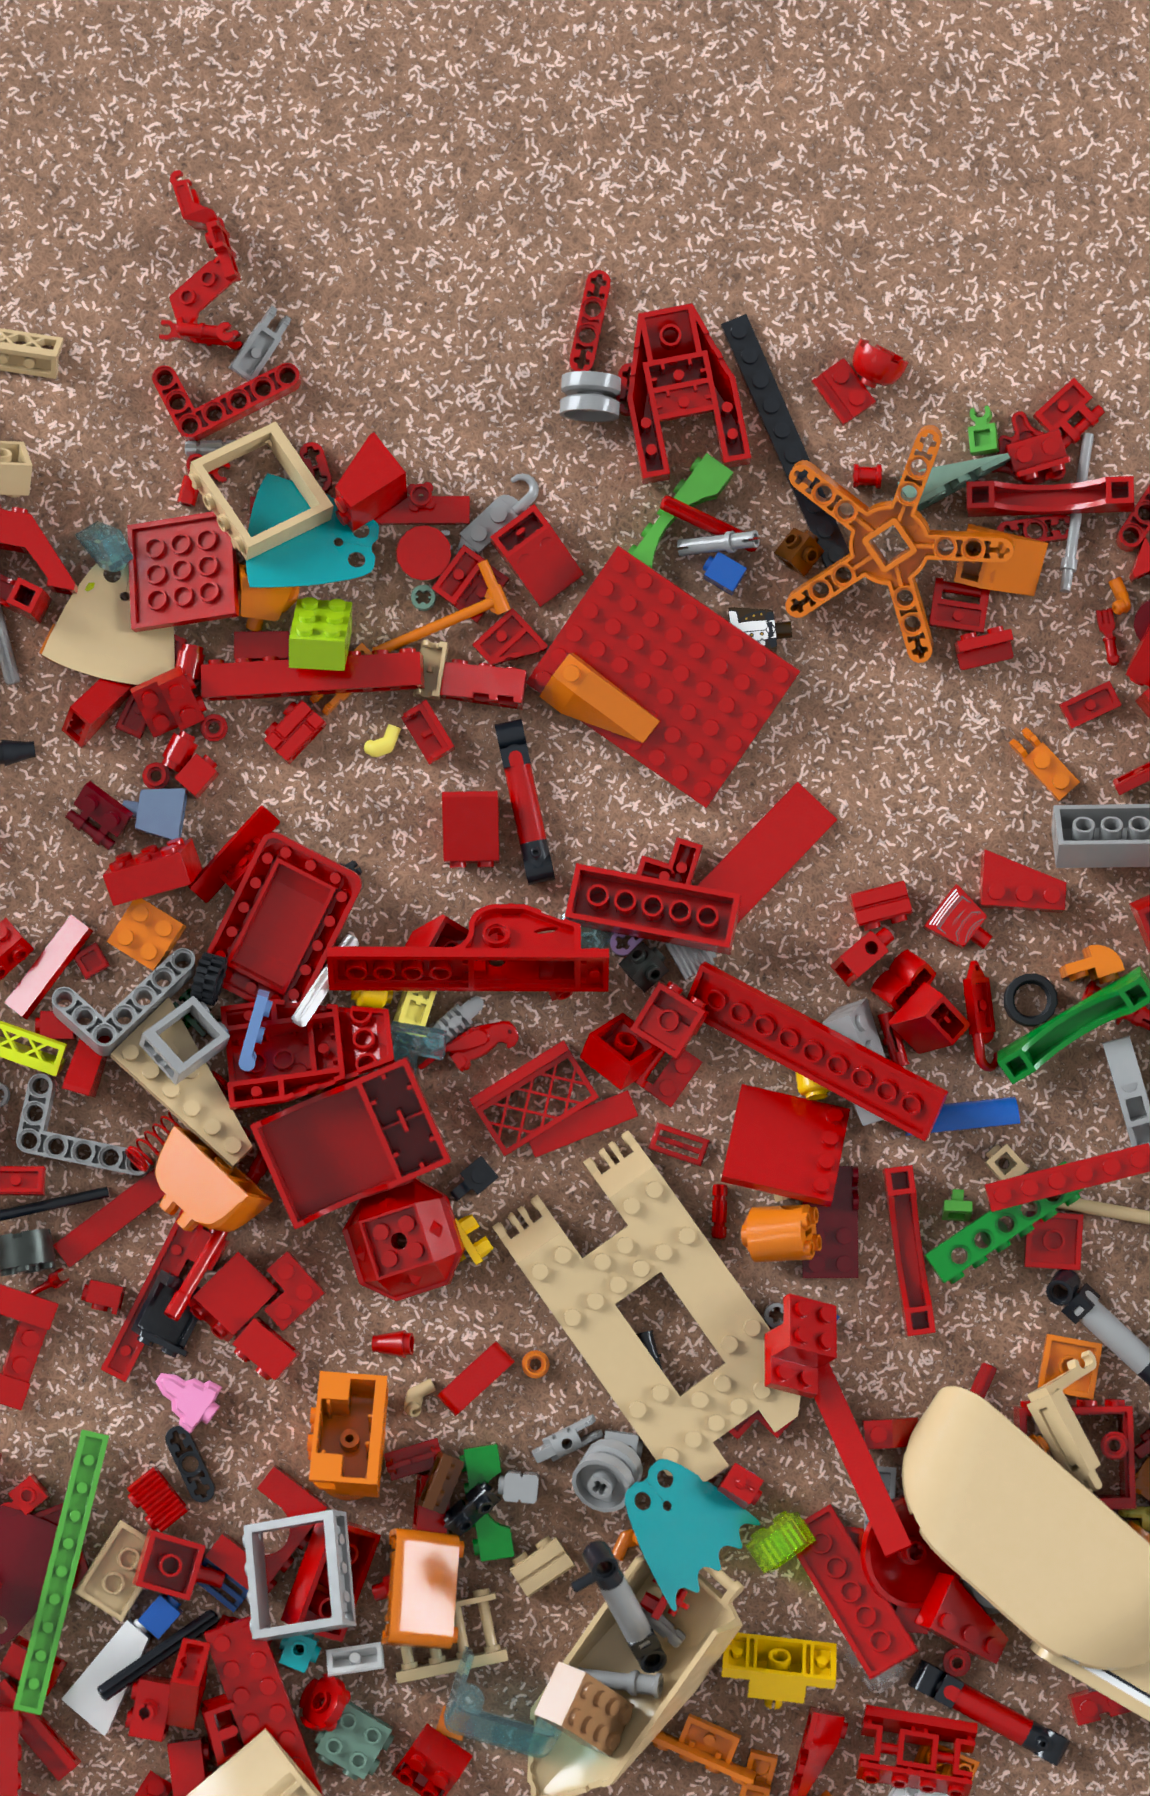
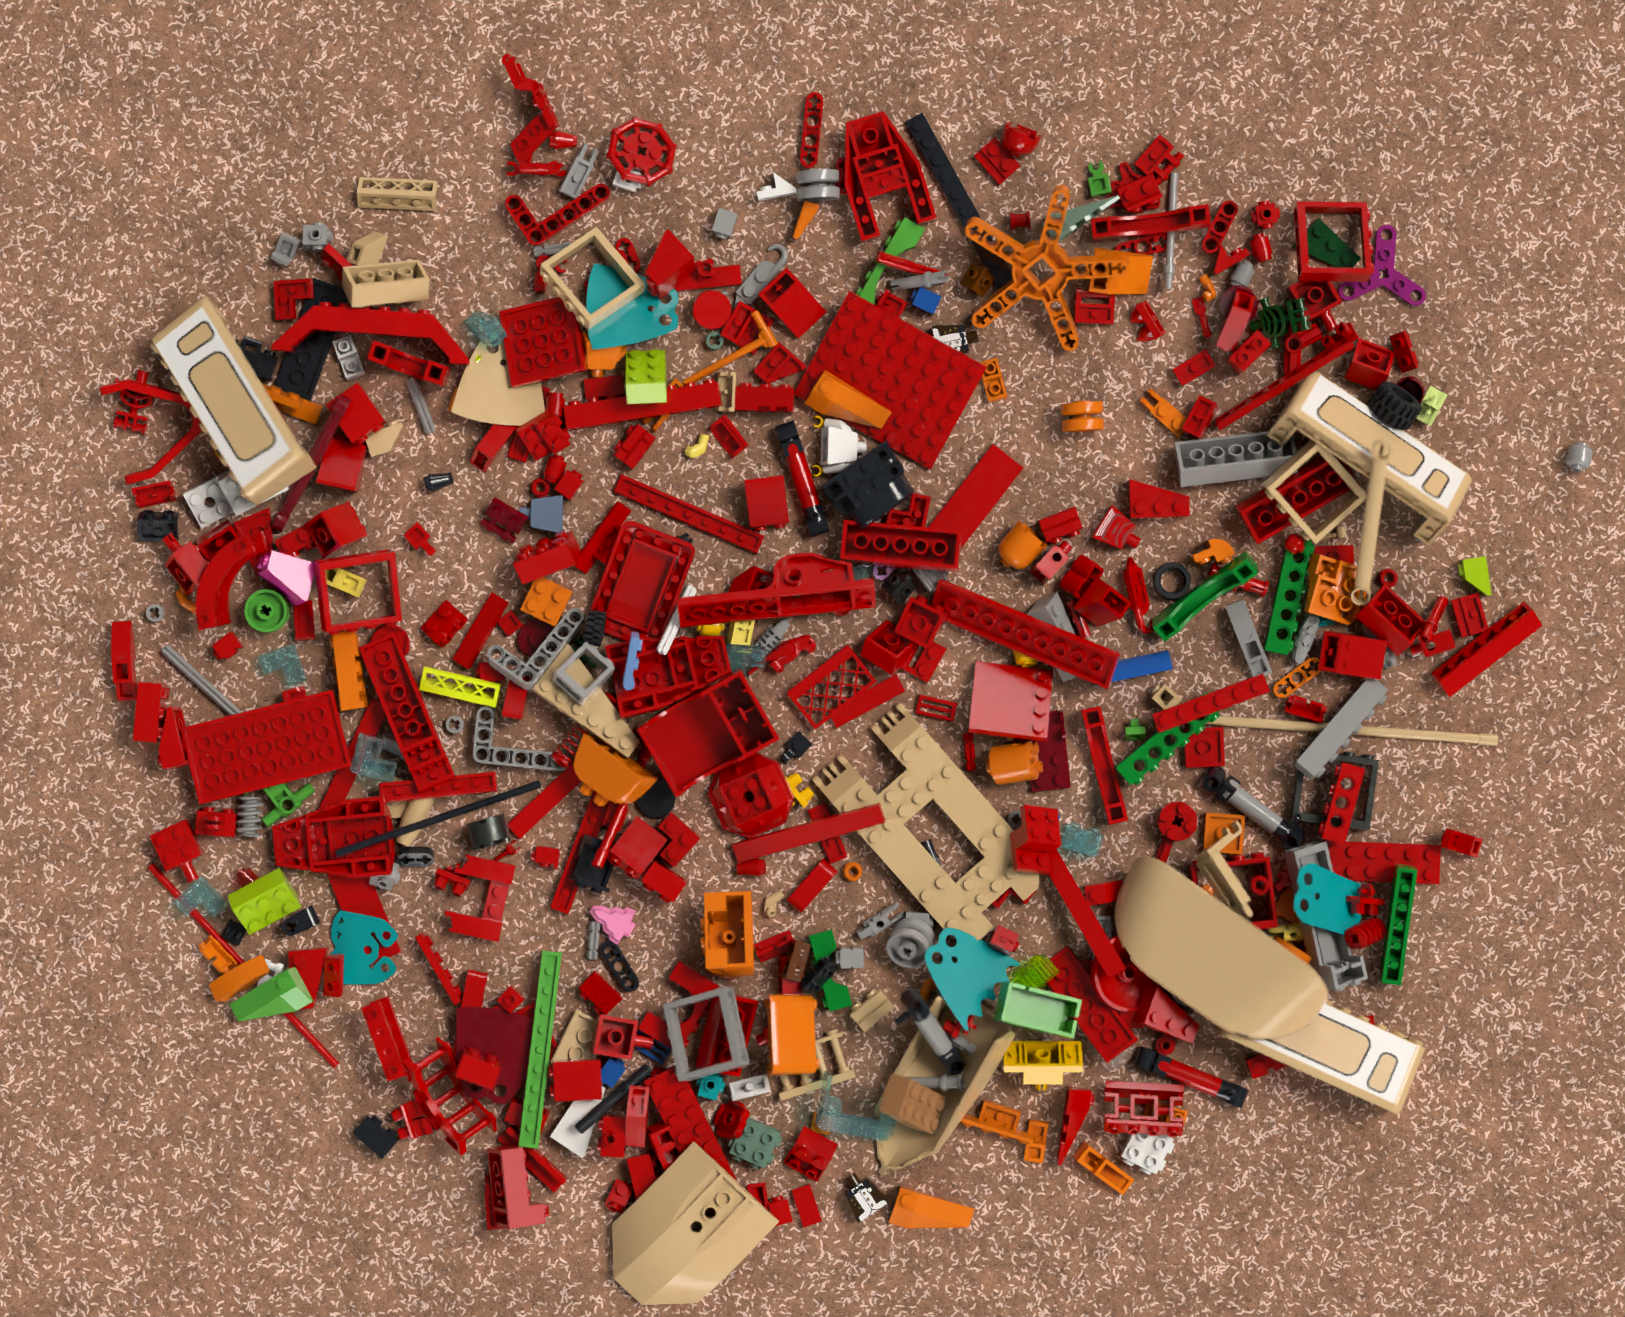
camera: 10 degrees left, 5 degrees up
red plate [200,714,228,742] -> none
red bracket [954,626,1014,671] -> none
none -> dark red tile [517,620,555,658]
none -> red cone [548,130,577,150]
none -> red brick [549,1058,602,1102]
none -> light grey axle [587,921,600,960]
none -> red plate [606,116,678,187]
none -> white brick [613,167,643,193]
none -> red tile [613,474,765,554]
none -> black tile [637,779,676,818]
none -> light grey brick [712,208,738,240]
none -> red tile [732,803,886,863]
none -> white slope [757,173,797,201]
none -> orange slope [792,201,820,241]
none -> red tile [807,803,848,864]
none -> white torso [811,416,867,477]
none -> black brick [821,441,915,531]
none -> red bracket [876,289,908,318]
none -> orange slope [981,358,1007,403]
none -> piece [993,982,1082,1038]
none -> orange cylinder [998,520,1048,570]
none -> orange wheel [1060,400,1105,432]
none -> clear light blue brick [1060,821,1104,858]
none -> red tile [1129,300,1166,342]
none -> red brick [1156,801,1198,841]
none -> red hinge [1182,395,1218,440]

